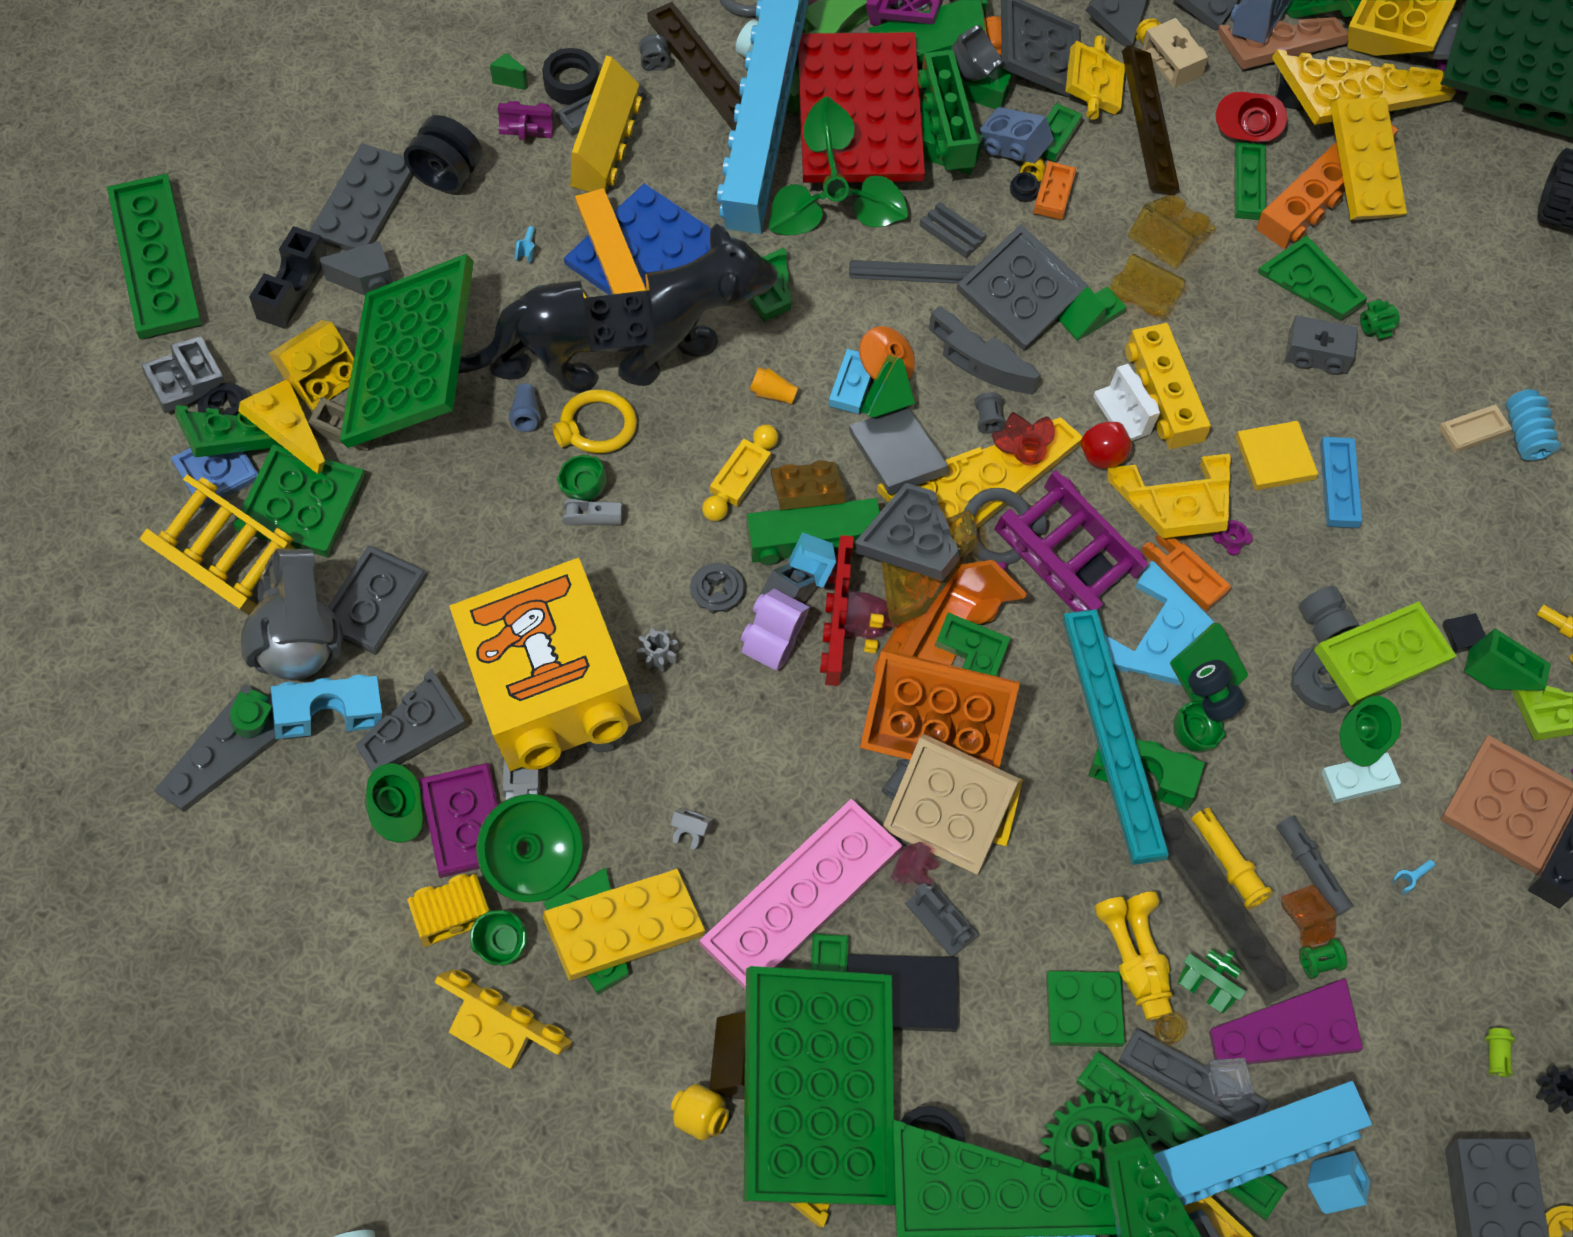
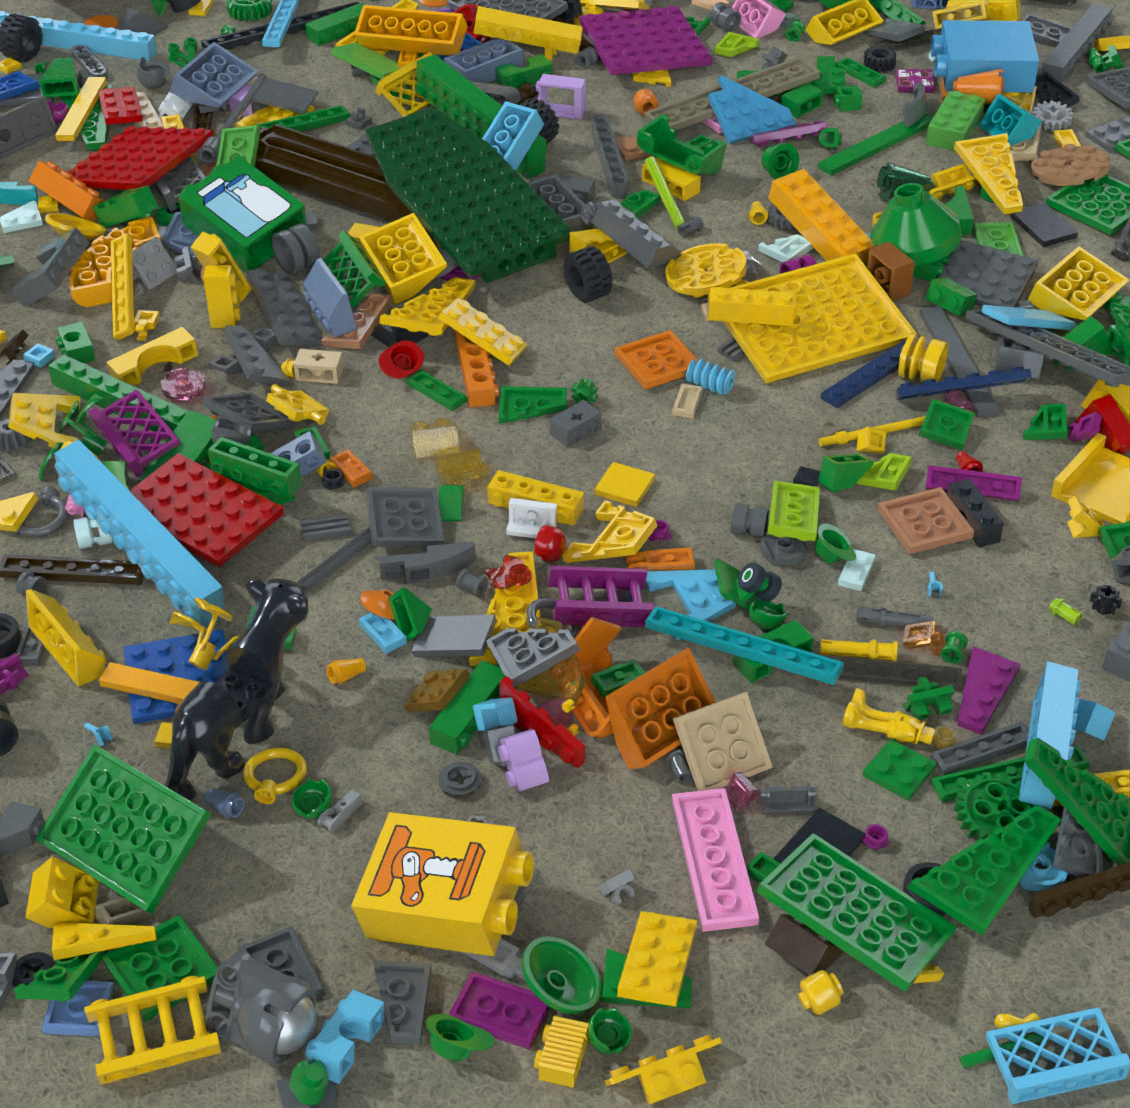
camera: 50 degrees left, 20 degrees down
yellow plate [702,424,778,521] -> none
green plant [769,96,908,235] -> none
dark brown tile [1122,45,1180,196] -> none
clear tile [1206,1058,1254,1100] -> none
dark azure plate [1320,437,1362,528] -> none
none -> yellow plant [169,597,239,671]
none -> orange plate [614,330,699,390]
none -> magenta plate [862,824,889,850]

